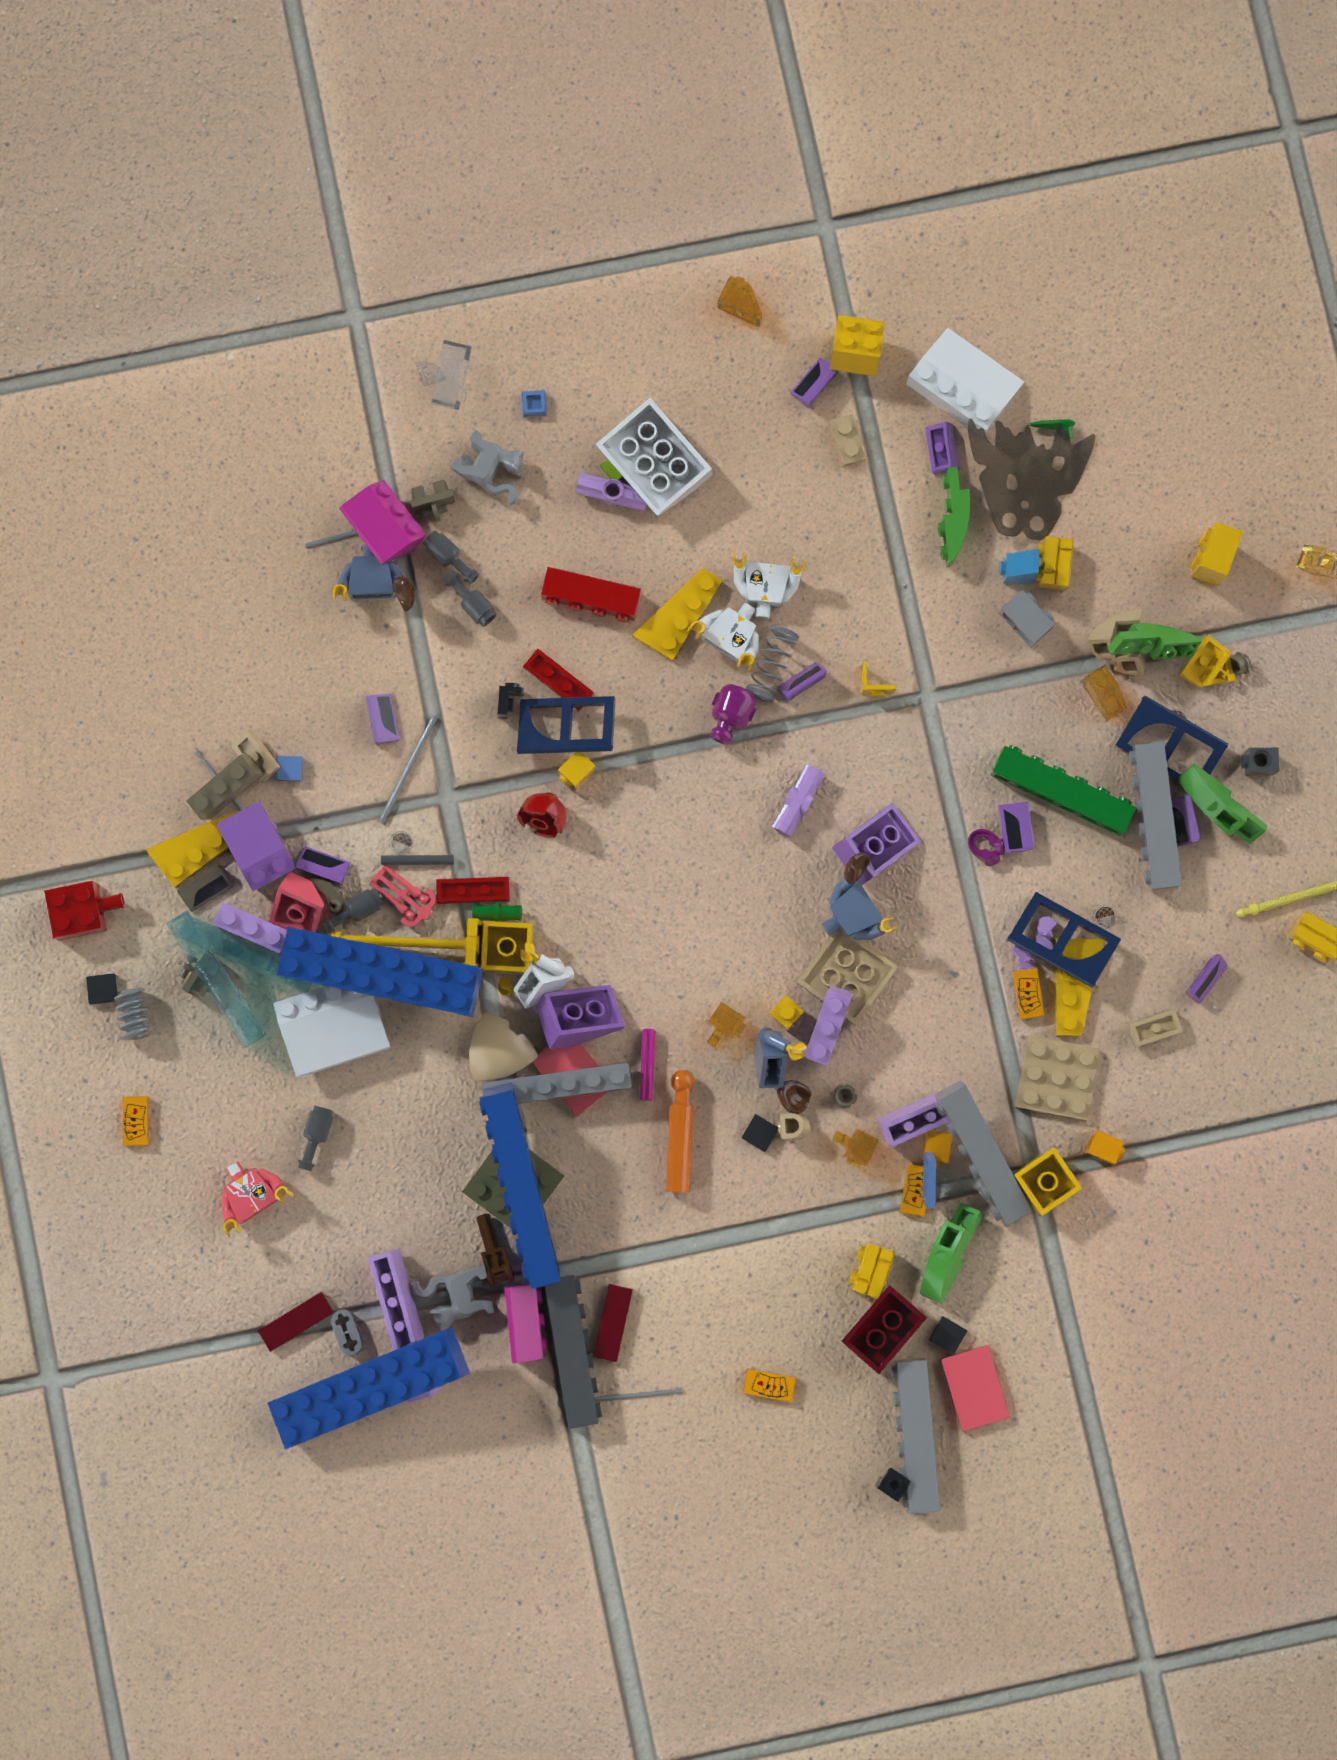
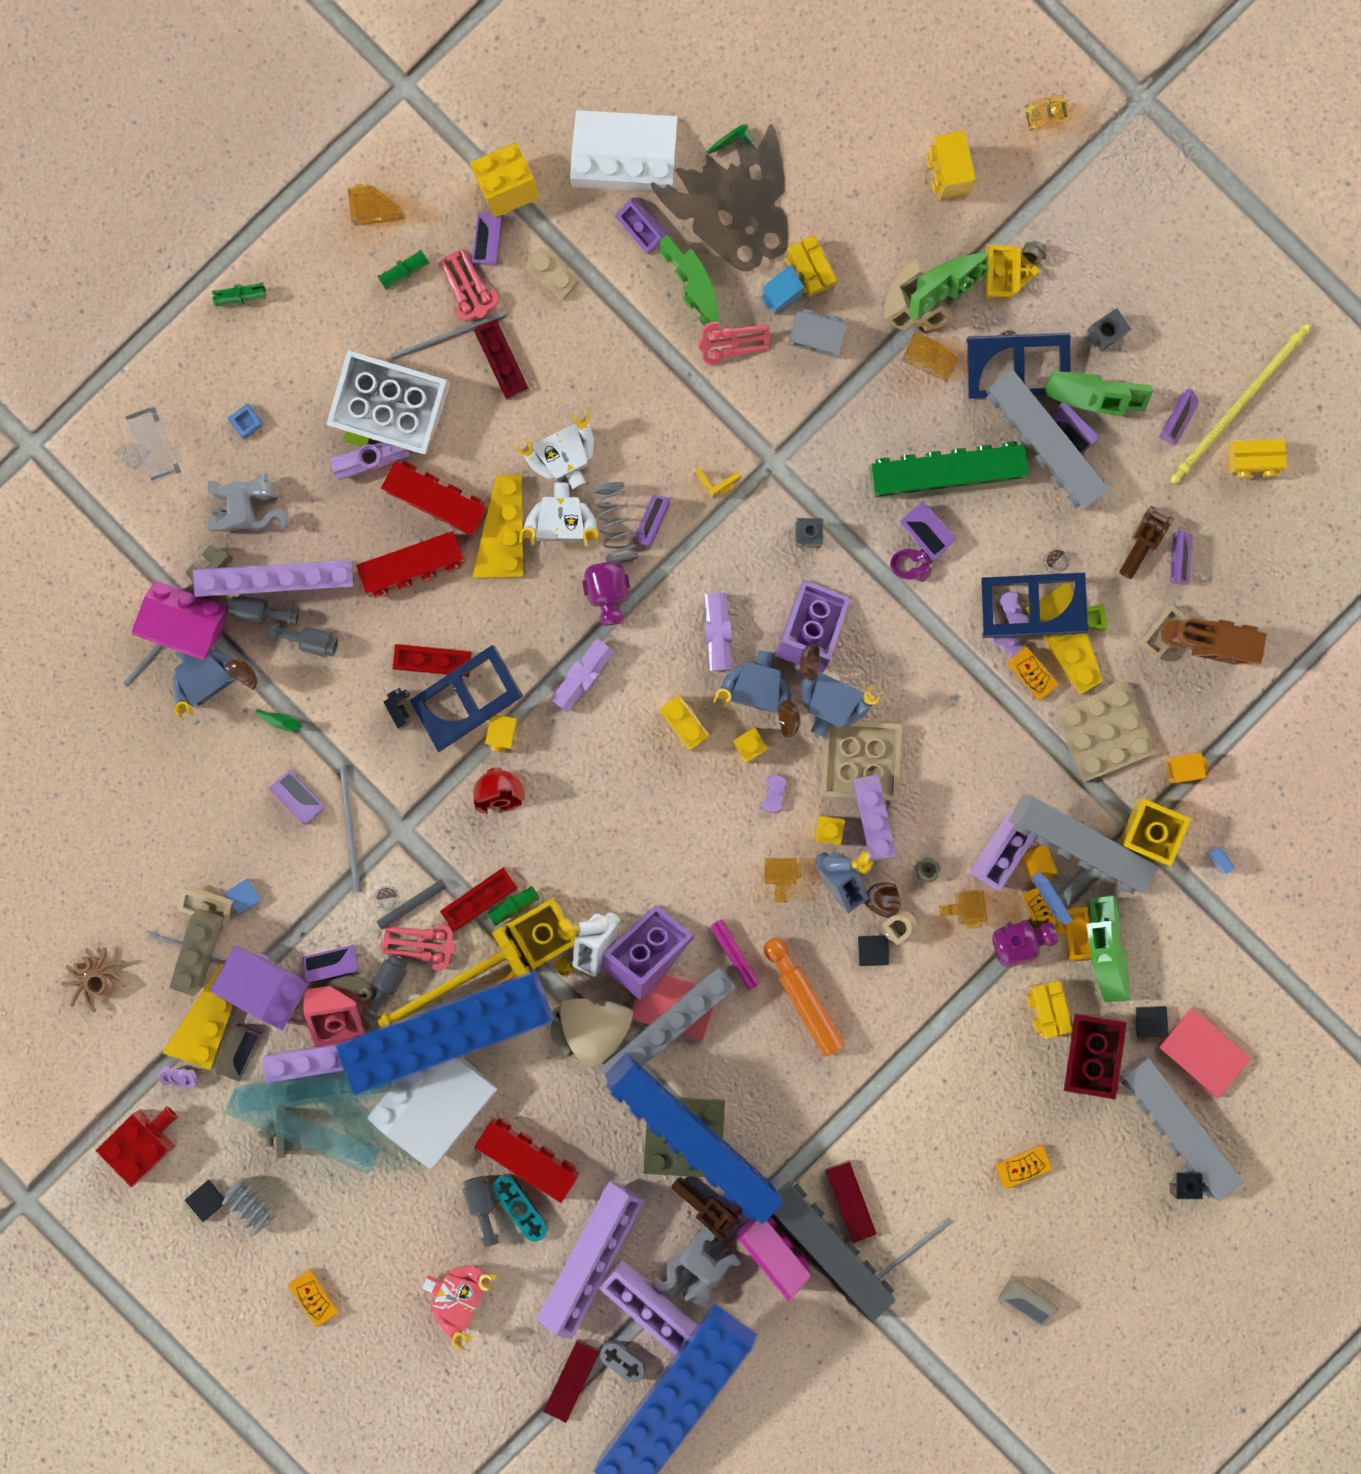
camera: 30 degrees left, 5 degrees up
none -> medium nougat animal [61,947,126,1012]
none -> lavender piece [158,1066,198,1089]
none -> lavender brick [193,560,353,597]
none -> green pin [212,282,267,307]
none -> green bar [256,709,303,731]
none -> green pin [378,249,430,290]
none -> red brick [381,460,488,538]
none -> light grey piece [391,312,507,359]
none -> coral piece [440,249,499,321]
none -> dark red tile [473,319,529,400]
none -> red brick [474,1117,579,1203]
none -> teal beam [493,1174,547,1242]
none -> lavender brick [537,1181,645,1339]
none -> lavender piece [550,638,615,713]
none -> dark tan arm [550,1006,574,1057]
none -> yellow brick [658,694,710,751]
none -> coral piece [698,321,770,365]
none -> sand blue torso [713,650,801,737]
none -> yellow brick [732,727,768,763]
none -> lavender piece [761,774,787,813]
none -> dark grey brick [795,518,823,548]
none -> magenta piece [992,920,1058,968]
none -> dark tan slope [998,1276,1058,1327]
none -> light orange tile [1063,906,1092,961]
none -> lime tile [1087,605,1108,631]
none -> reddish brown connector [1119,505,1174,579]
none -> medium lavender slope [1159,389,1199,445]
none -> dark orange brick [1160,618,1267,665]
none -> medium blue tile [1206,847,1234,874]

